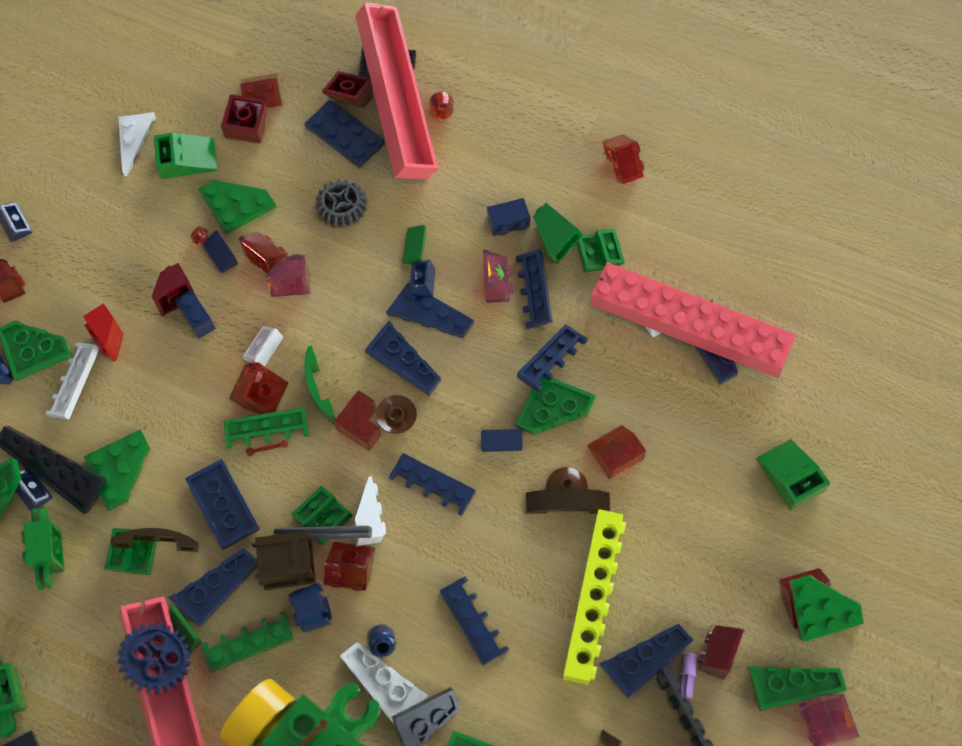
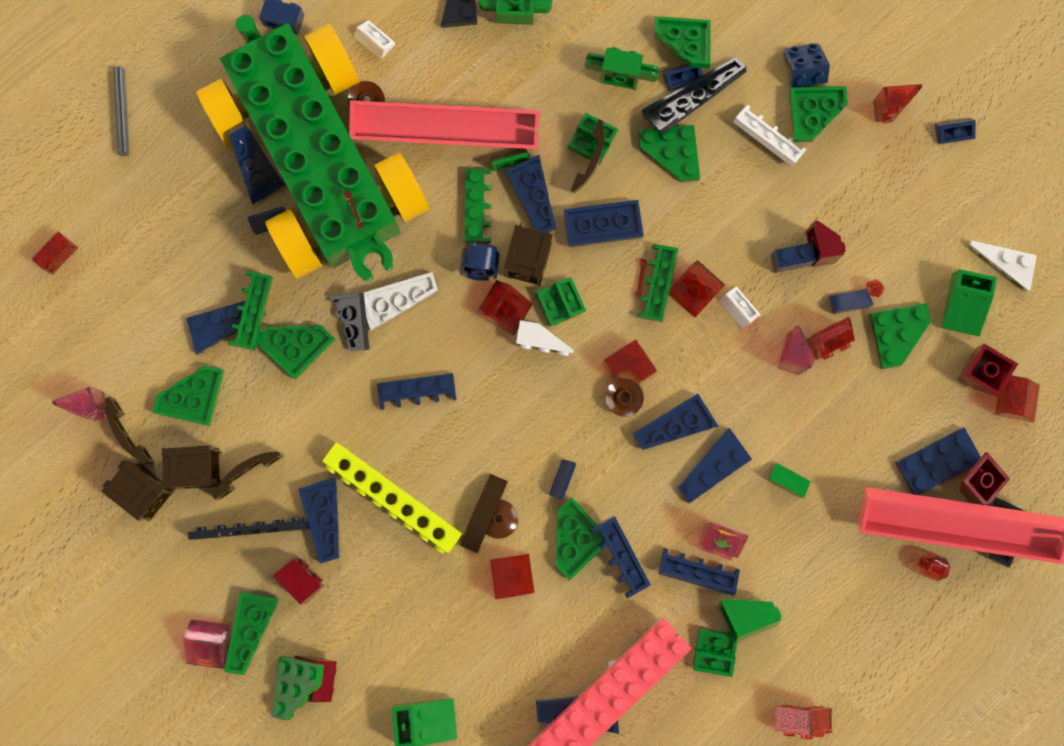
camera: 110 degrees right, 15 degrees up
red slope [83,303,124,362] -> none
dark blue gear [117,622,191,695] -> none
dark grey axle [273,525,372,539] -> none
green slope [304,345,337,425] -> none
dark grey gear [315,178,367,229] -> none
dark blue head [367,624,396,657] -> none
dark blue hinge [389,453,476,516] -> none
dark blue slope [410,259,435,297] -> none
dark blue brick [487,198,530,236] -> none
lavender axle [679,653,698,698] -> none

